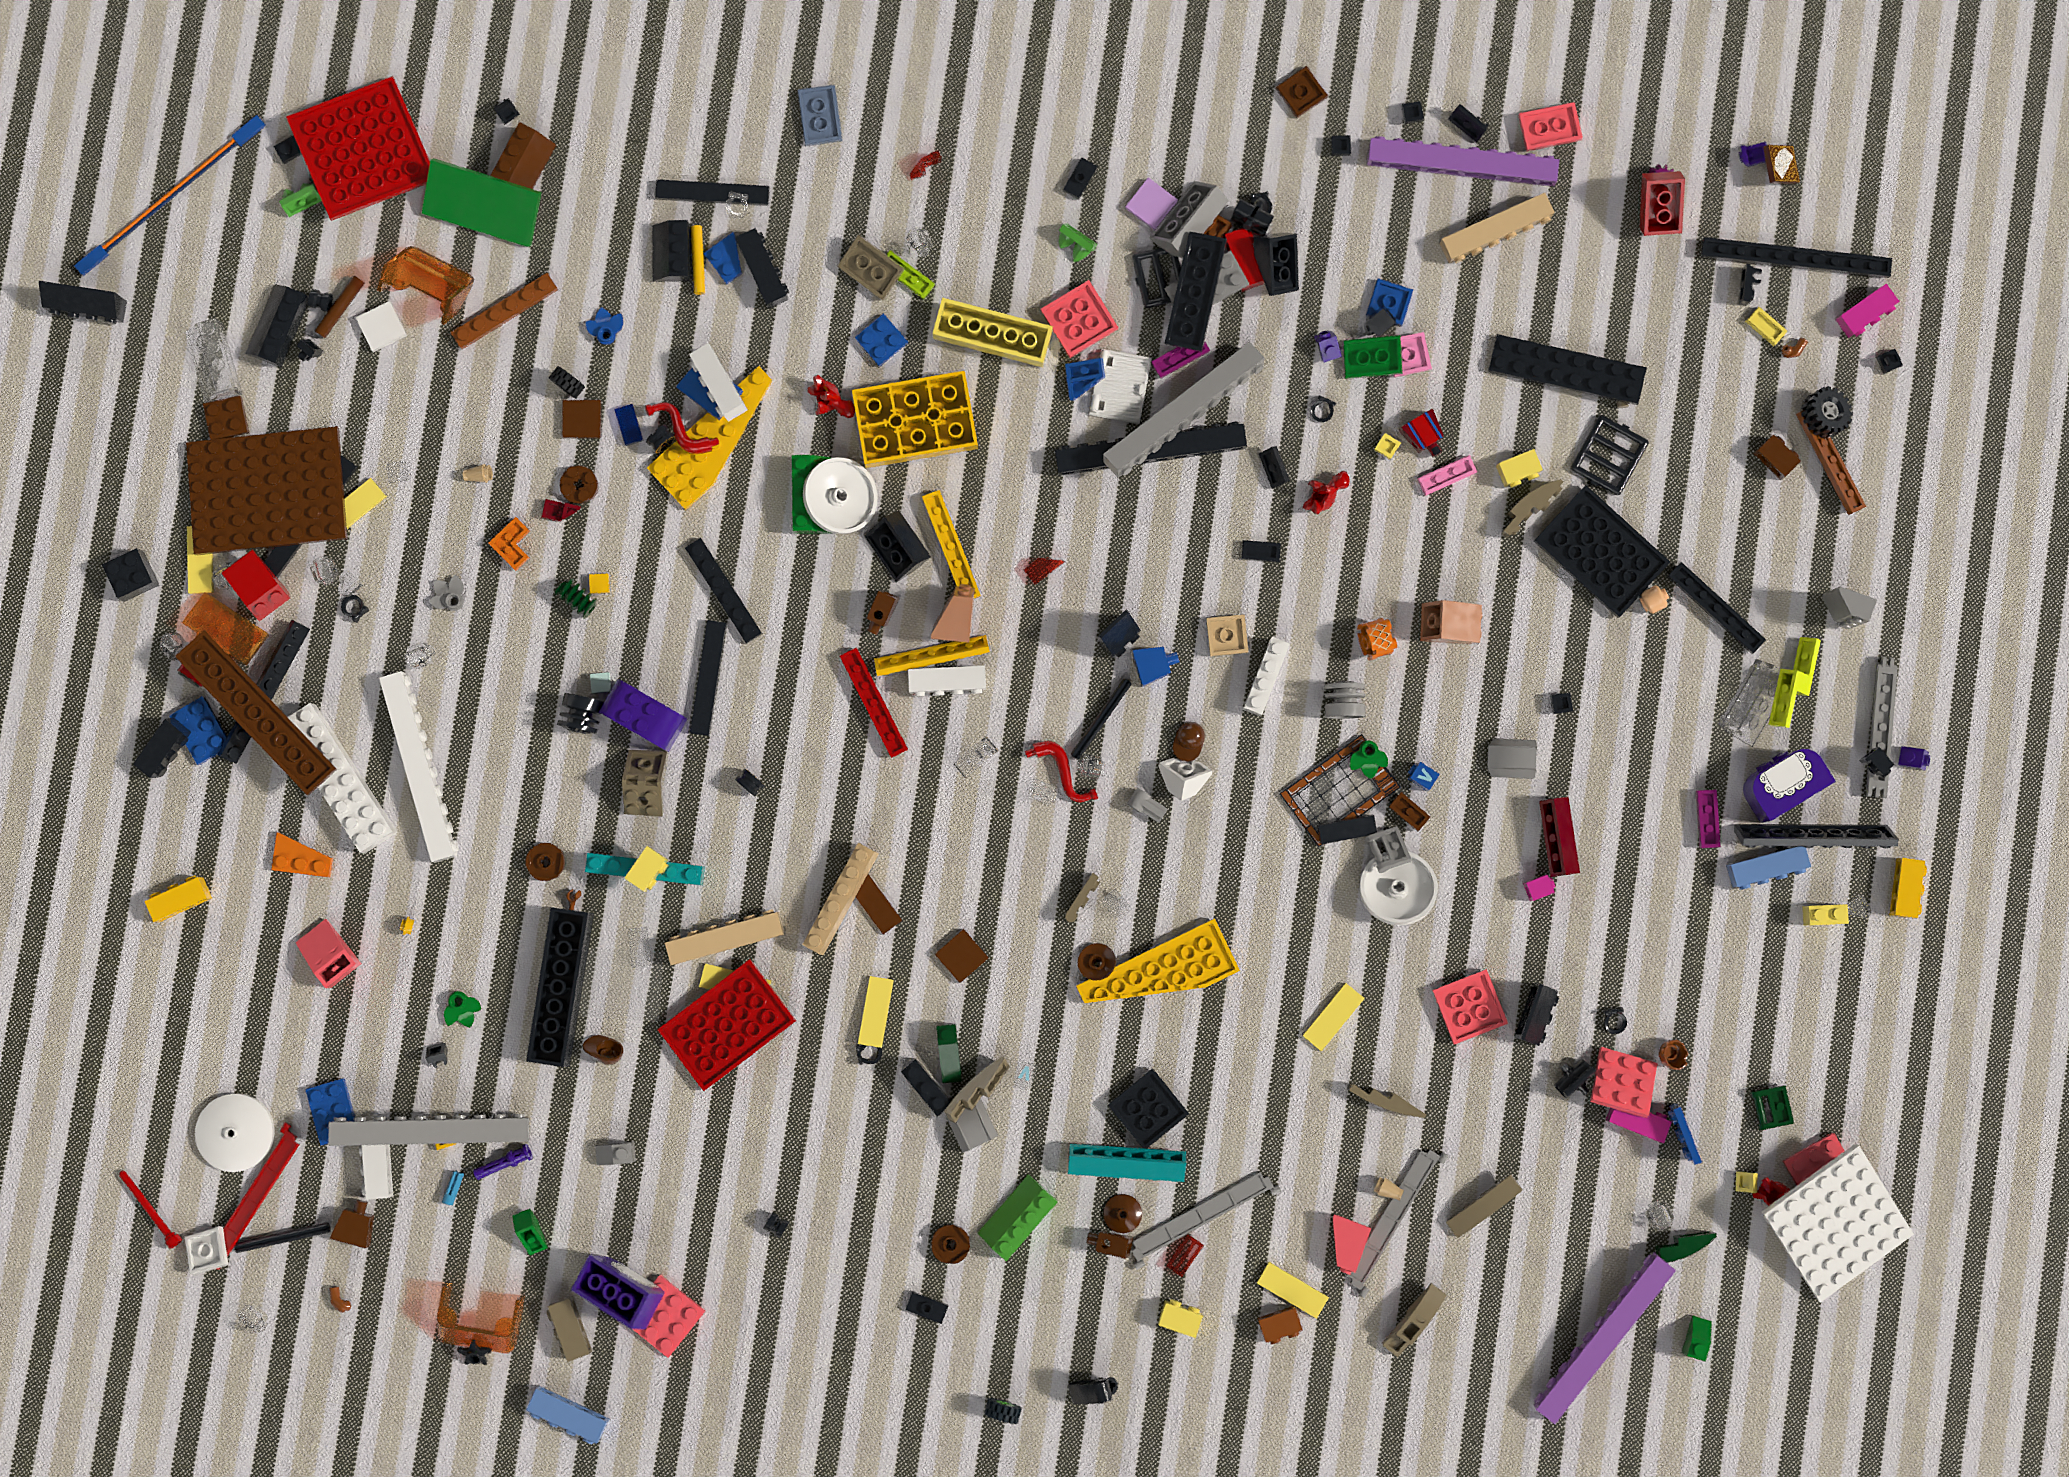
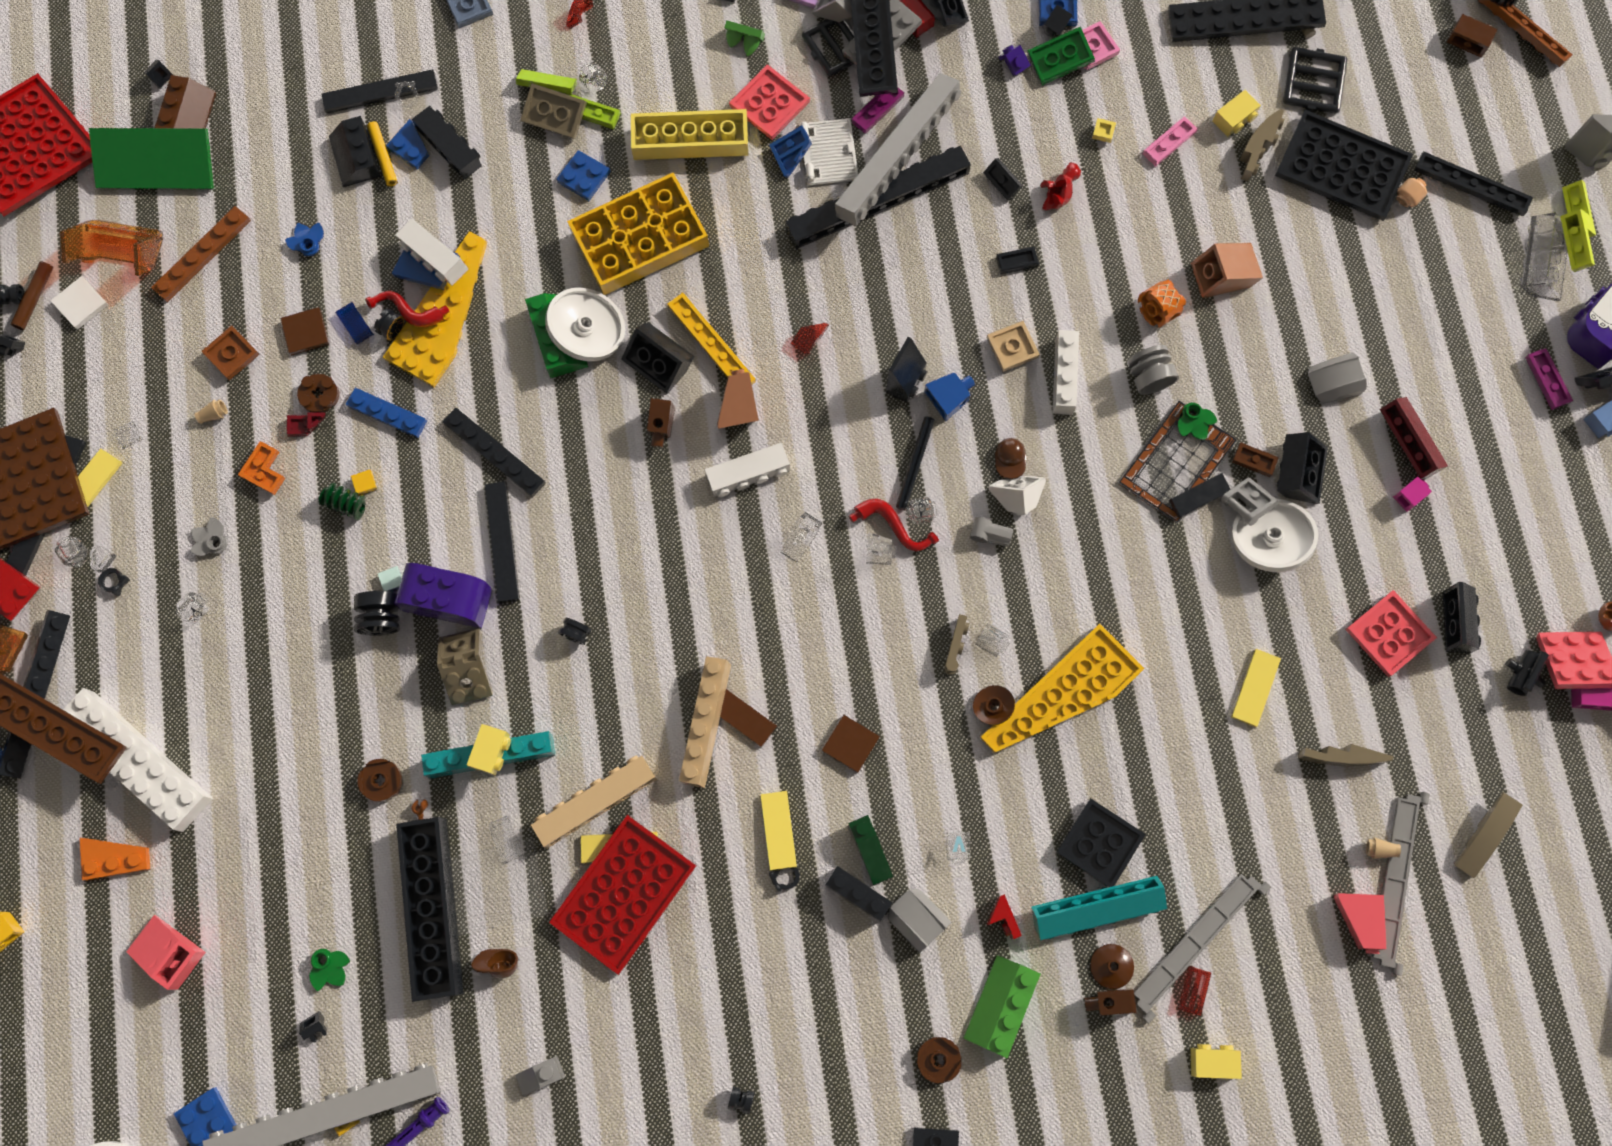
camera: 15 degrees left, 10 degrees down
white brick [379,671,459,863] -> none
yellow plate [400,916,414,935] -> none
black tyre [548,366,585,399] -> none
red animal [807,375,855,419] -> none
red plate [840,647,908,759] -> none
yellow plate [874,635,990,676] -> none
dark tan slope [944,1057,1009,1123] -> none
light yellow piece [1257,1262,1329,1319] -> none
dark orange brick [1257,1305,1303,1344] -> none
black piece [1311,395,1336,423] -> none
dark tan slope [1382,1283,1447,1357] -> none
torso [1399,409,1444,458] -> none
blue brick [1408,762,1440,791] -> none
black plate [1550,692,1573,715] -> none
black piece [1603,1007,1627,1034] -> none
none -> dark orange plate [201,325,260,381]
none -> blue plate [346,387,427,438]
none -> lime tile [516,69,577,94]
none -> red slope [987,894,1022,940]
none -> black slope [1277,432,1328,504]

